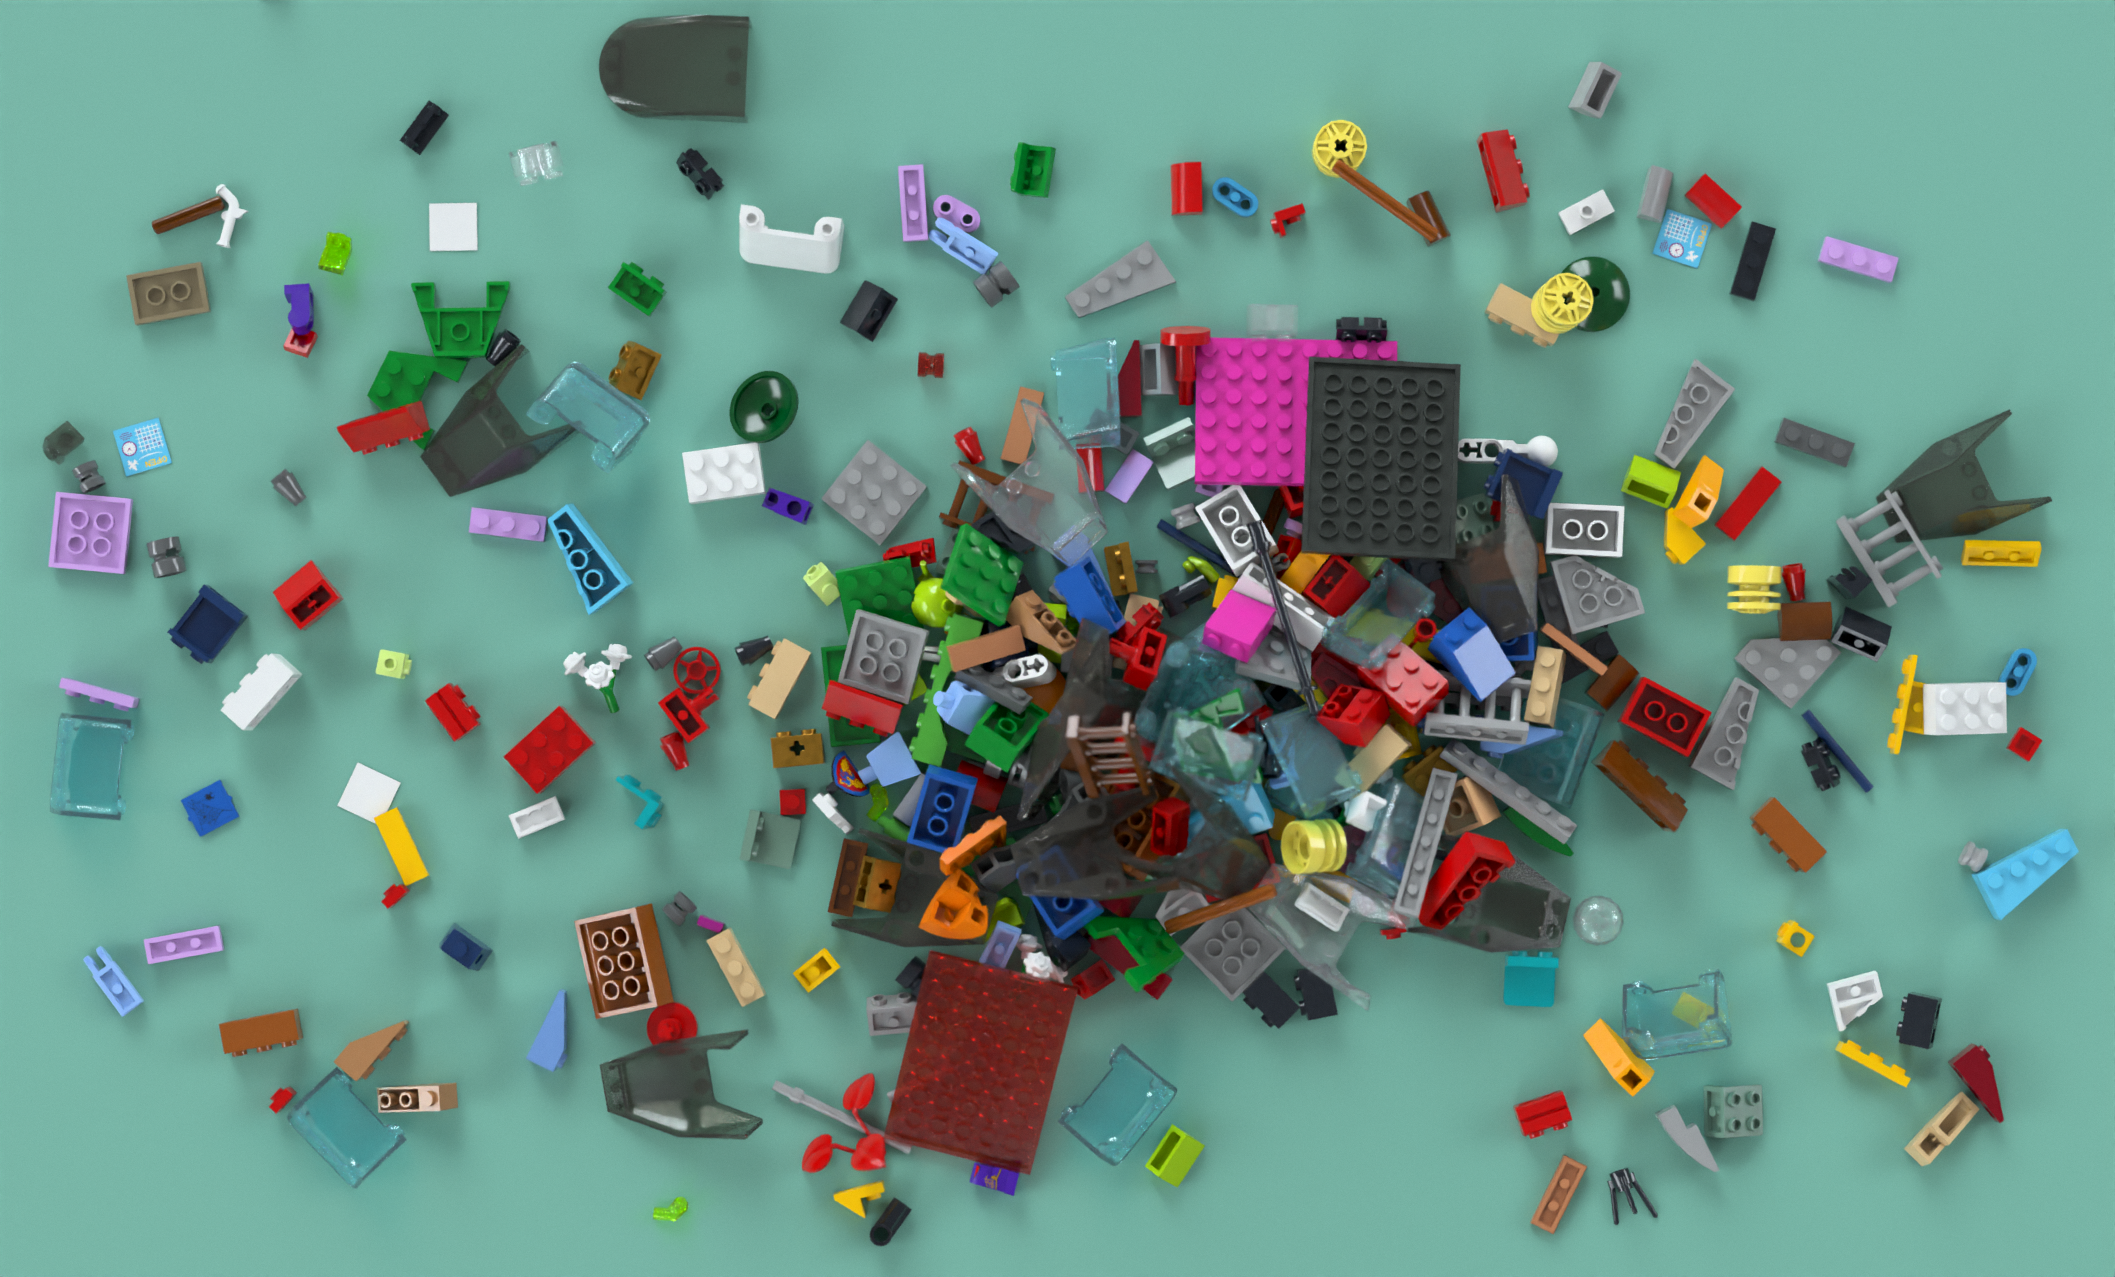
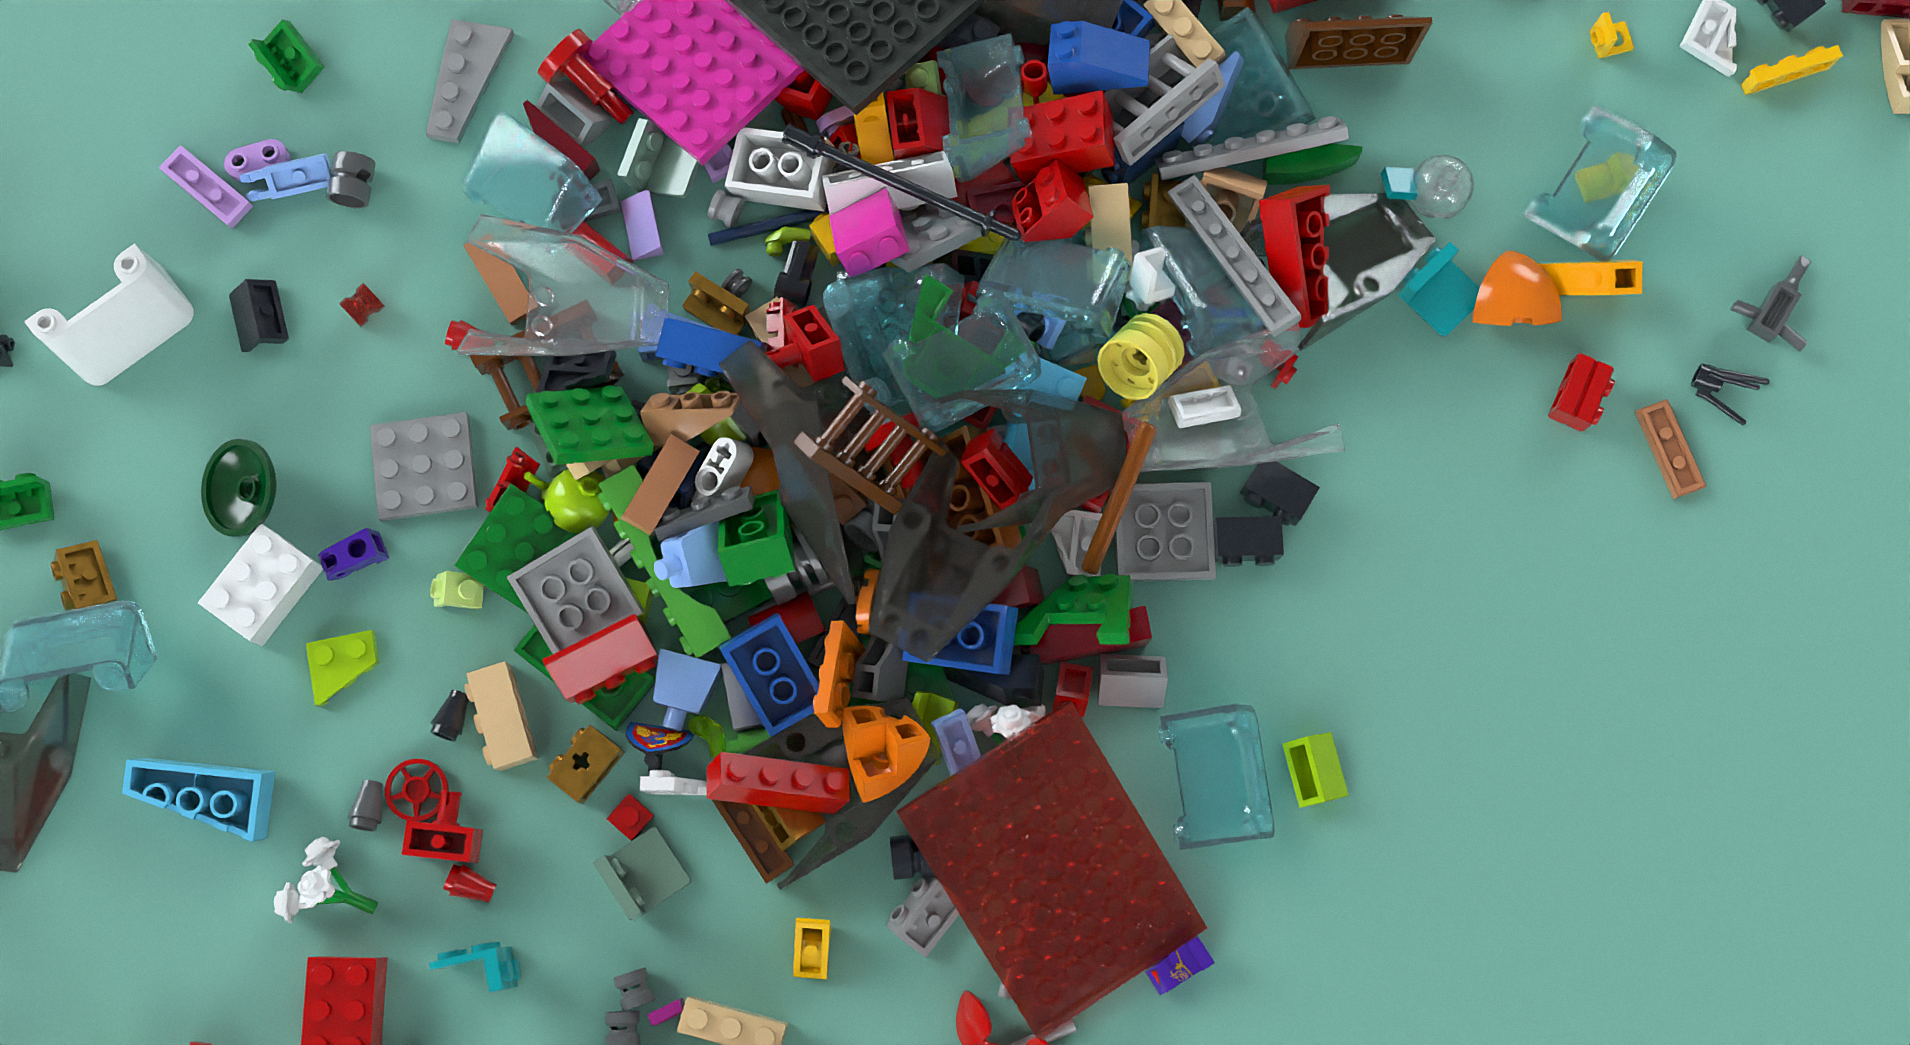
camera: 50 degrees left, 10 degrees down
lavender plate [469,507,548,542] -> none
light grey slope [1655,1105,1719,1172] -> none
sand green bracket [1703,1085,1763,1138] -> none
none -> lime wing [306,630,380,706]
none -> dark grey wheel [613,967,655,1011]
none -> red brick [706,752,850,814]
none -> orange tile [856,568,883,635]
none -> light grey brick [1098,654,1168,708]
none -> tile [1380,167,1420,200]
none -> orange brick [1473,250,1562,326]
none -> dark grey piece [1730,256,1811,352]

